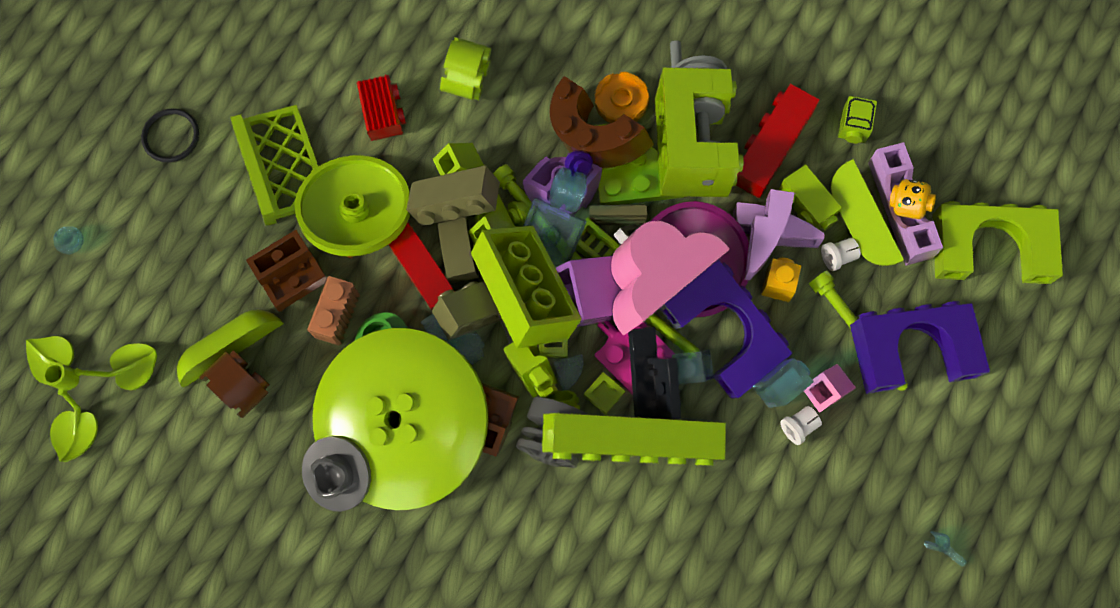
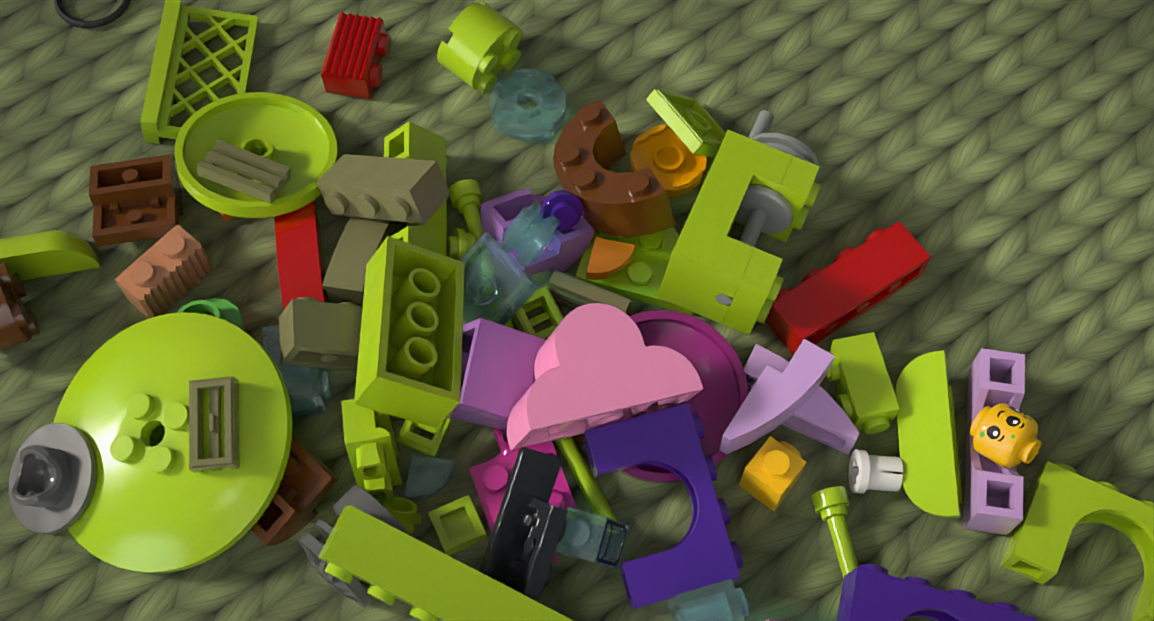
camera: 20 degrees right, 10 degrees down
lime brick [838,96,877,144] -> none
none -> olive tile [189,376,239,473]
none -> olive tile [197,140,291,204]
none -> clear light blue plate [489,68,566,142]
none -> orange tile [586,237,635,280]
none -> lime plate [646,89,726,158]

